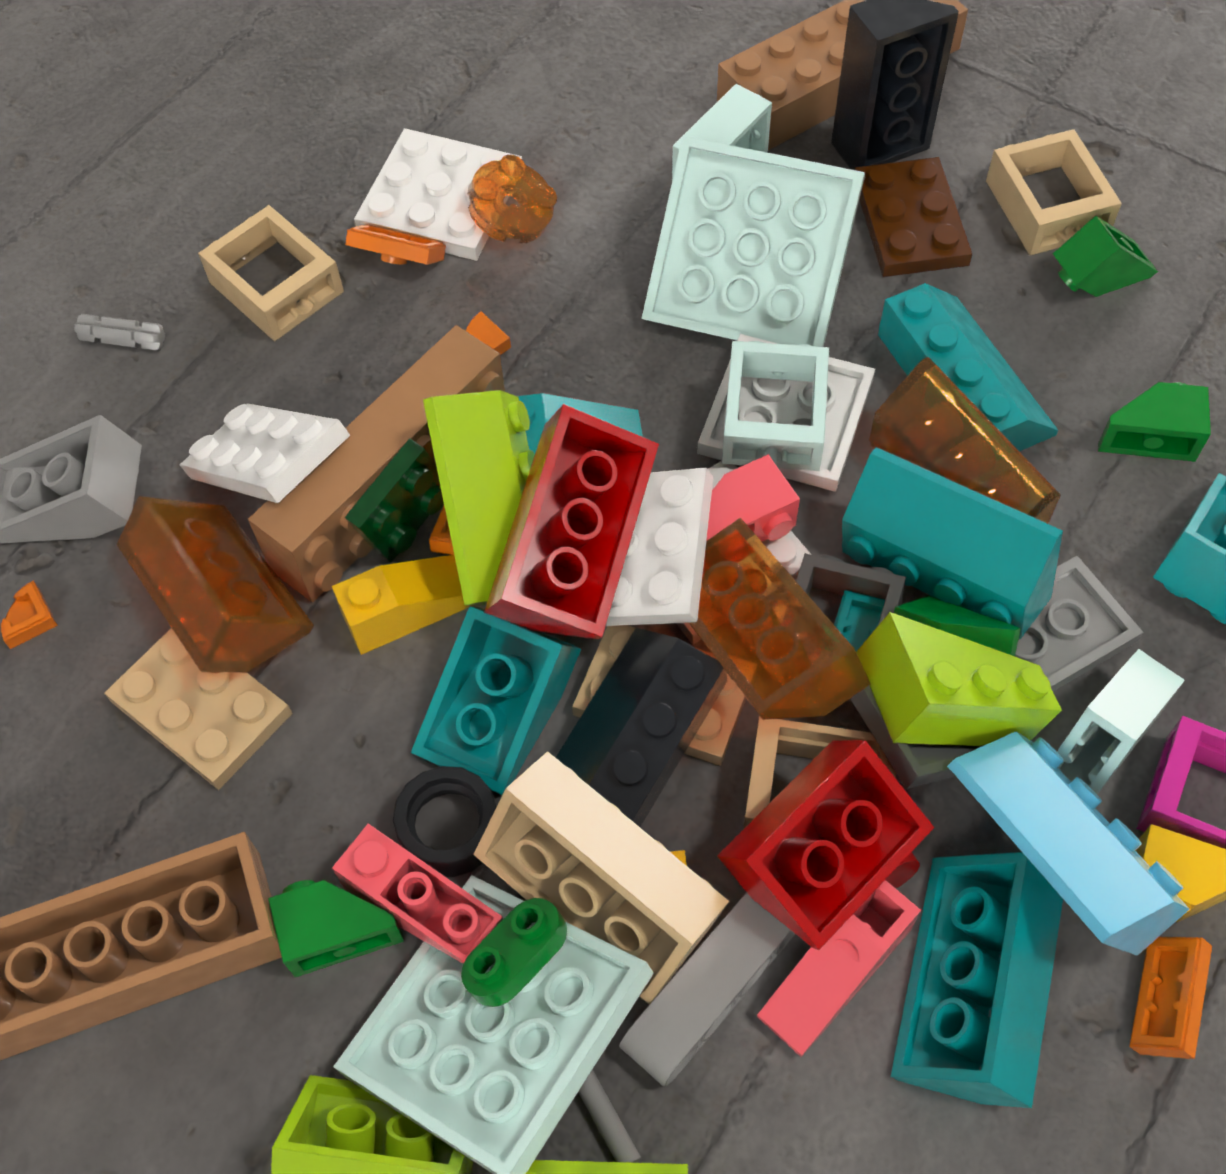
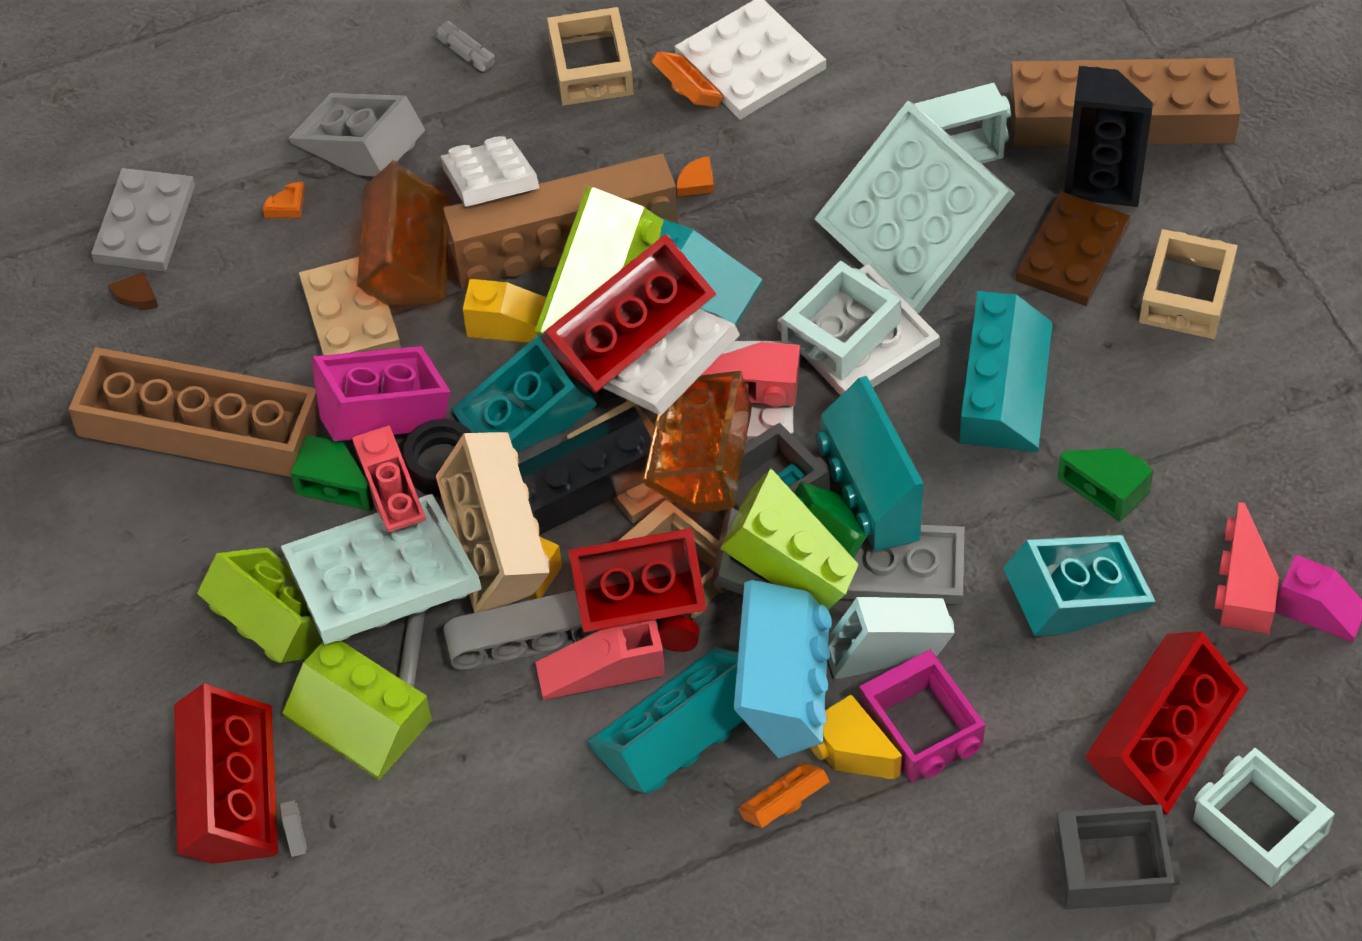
camera: 35 degrees right, 5 degrees down
dark green plate [344,438,444,563] -> none
green plate [461,898,567,1007] -> none
clear orange plate [467,155,557,244] -> none
clear orange slope [869,357,1061,524] -> none
green slope [1053,216,1158,297] -> none
none -> dark pink slope [312,346,451,441]

